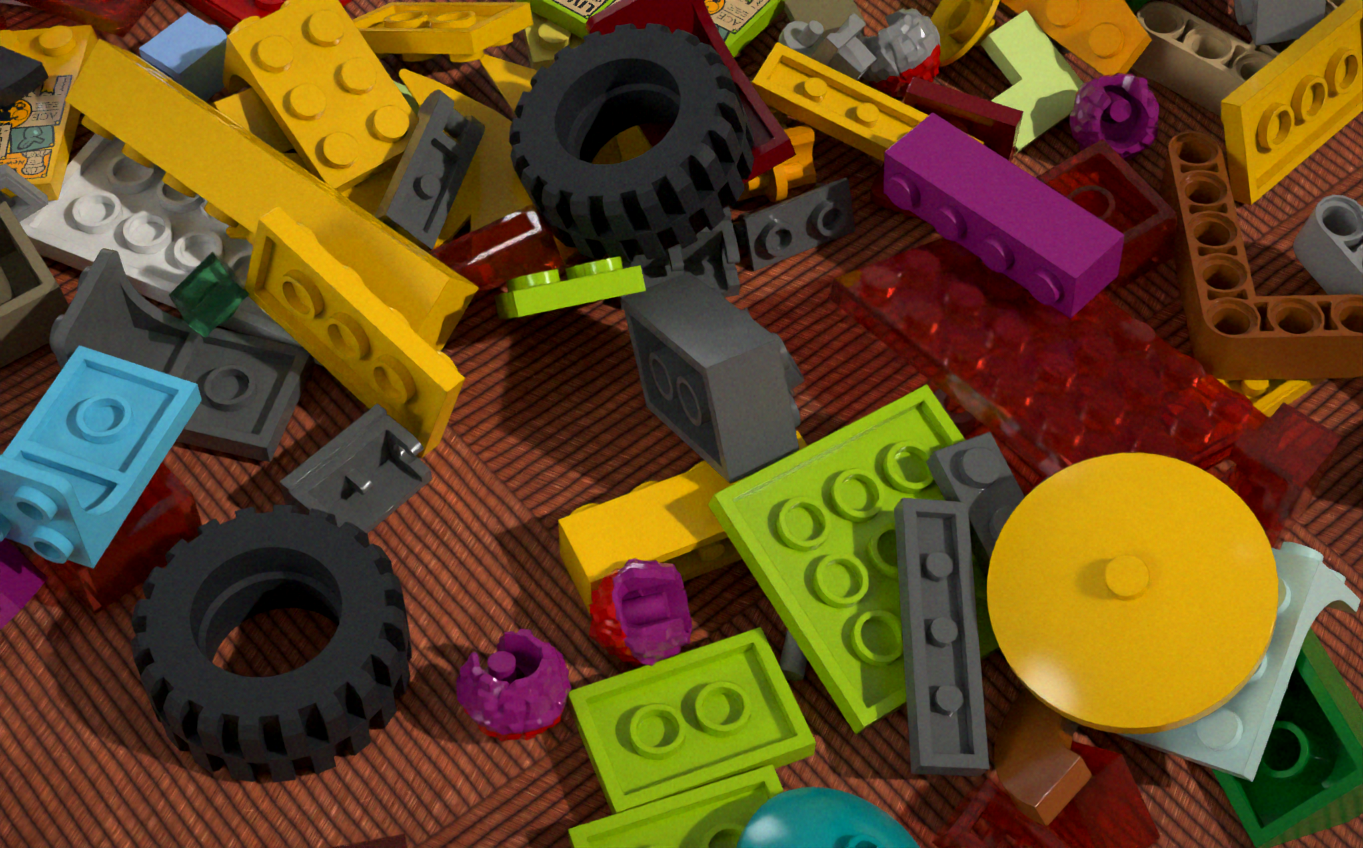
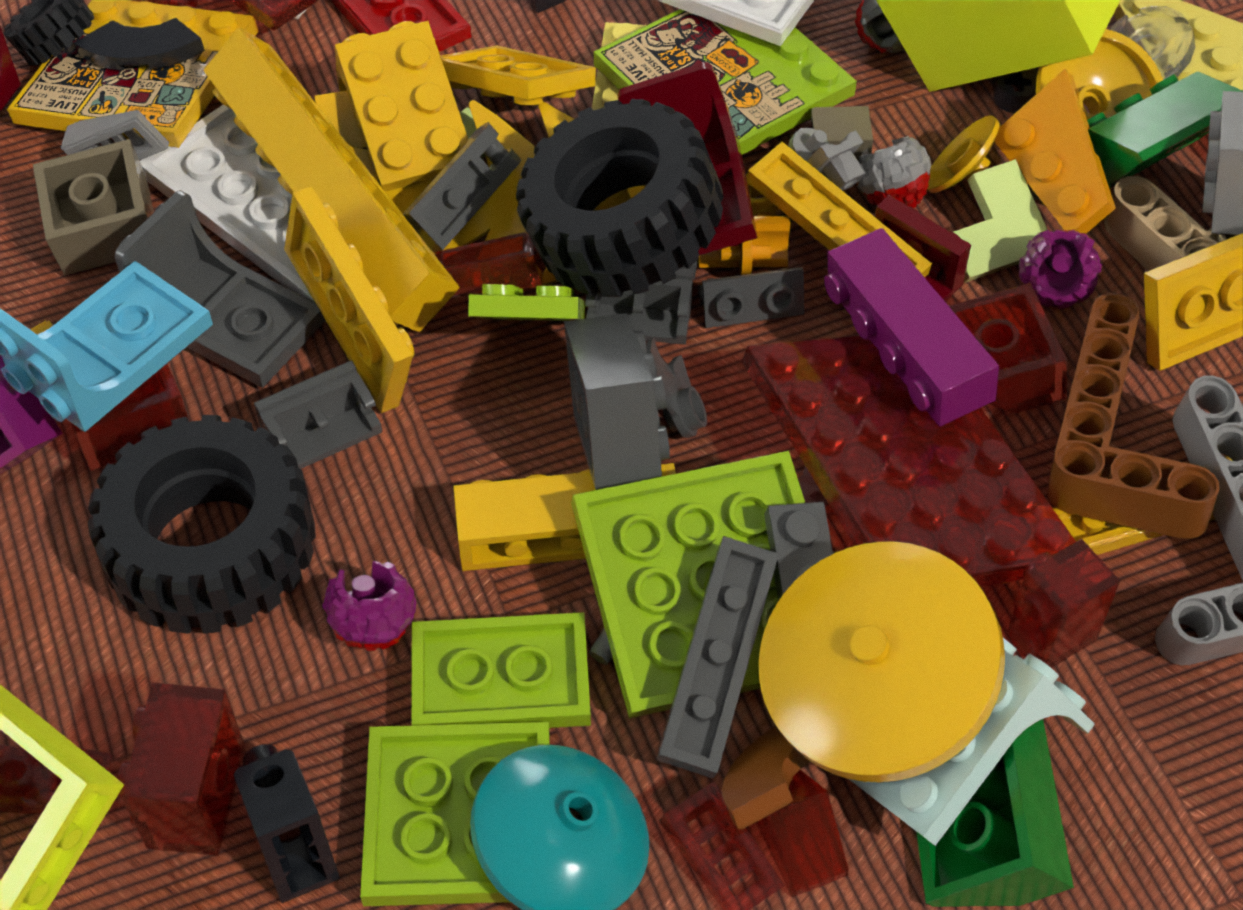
camera: 20 degrees right, 0 degrees up
light blue brick [139,12,227,102] -> none
clear green plate [169,251,249,338] -> none
magenta piece [589,558,692,667] -> none

